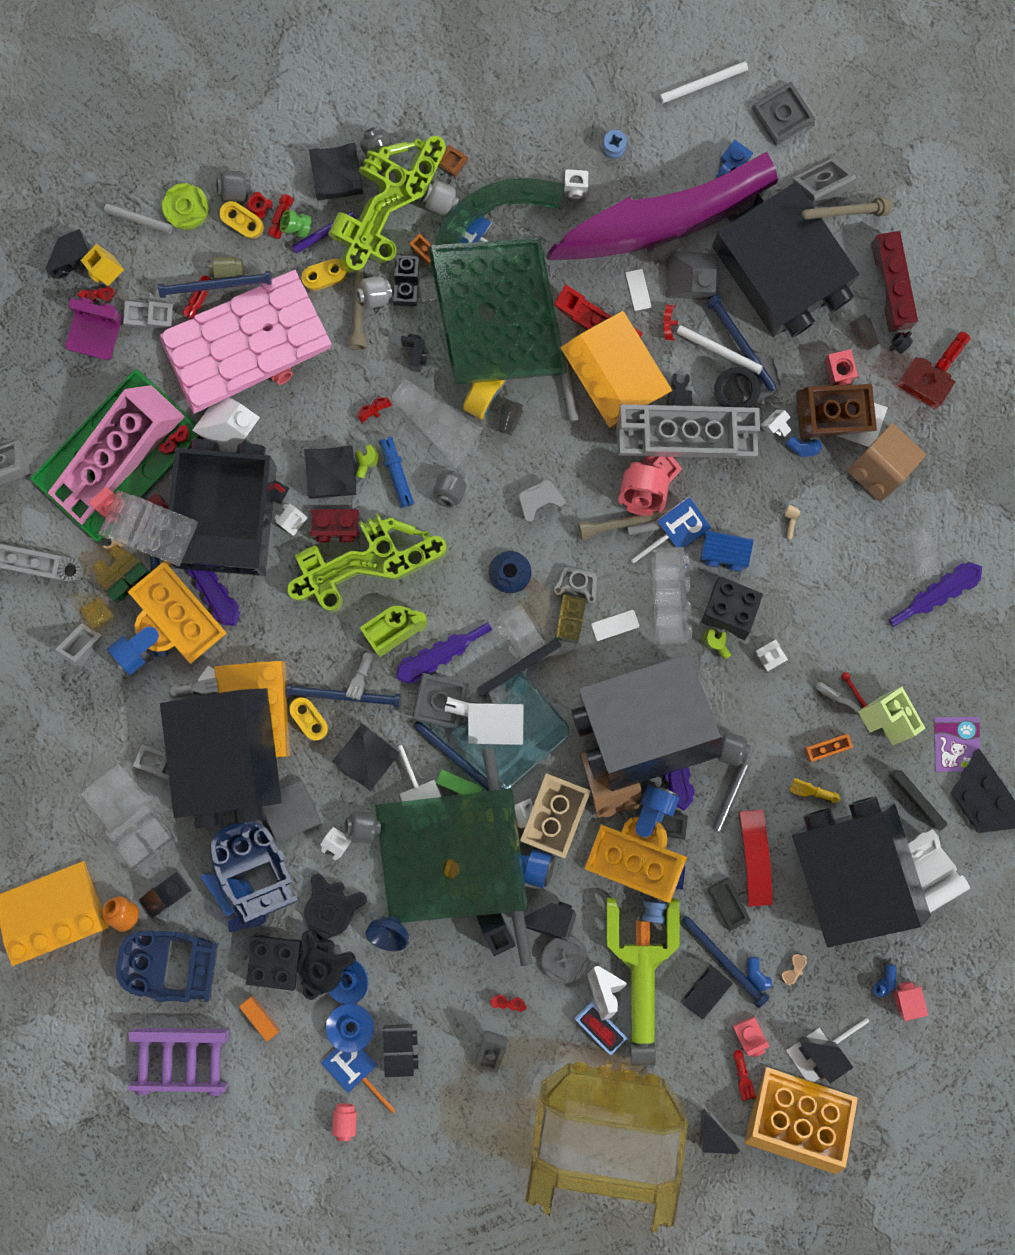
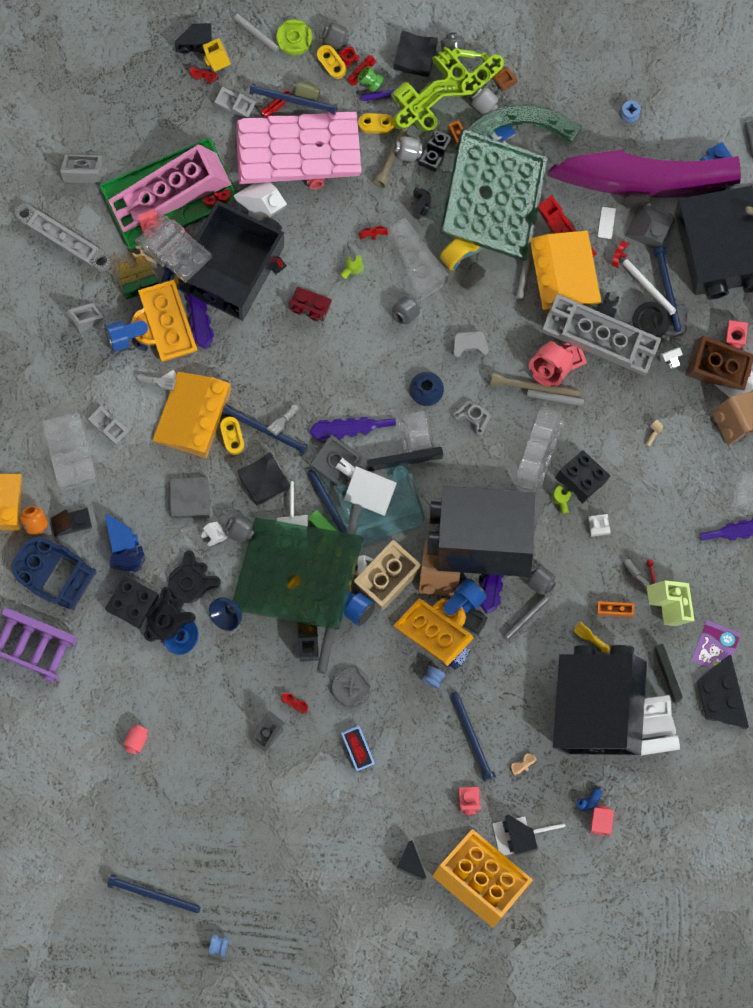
camera: 20 degrees right, 10 degrees down
magenta bracket [65,297,123,361] -> none
clear yellow tile [80,597,114,629] -> none
black brick [160,688,282,829] -> none
dark blue slope [210,821,298,925] -> none
orange piece [239,995,280,1042] -> none
white tile [275,504,308,536] -> none
lime beam [287,513,447,612] -> none
black brick [304,446,357,499] -> none
blue piece [321,1048,395,1113] -> none
blue dish [326,1004,374,1053] -> none
lime piece [360,606,428,657] -> none
blue pin [379,437,415,508] -> none
black brick [383,1024,419,1077] -> none
black slope [524,902,577,942] -> none
clear yellow windscreen [525,1060,688,1233] -> none
clear yellow hips [555,595,587,644] -> none
white bracket [564,170,588,199] -> none
white slope [587,966,627,1020] -> none
white sticker [591,610,639,641] -> none
lime piece [607,898,680,1066] -> none
blue piece [631,497,711,563] -> none
white bar [660,61,748,103] -> none
black panel [681,964,732,1019] -> none
blue brick [700,531,754,572] -> none
pearl dark grey tile [707,877,751,931] -> none
red piece [733,1050,756,1101] -> none
red slope [739,809,772,907] -> none
blue arm [747,957,772,991] -> none
blue arm [785,435,822,457] -> none

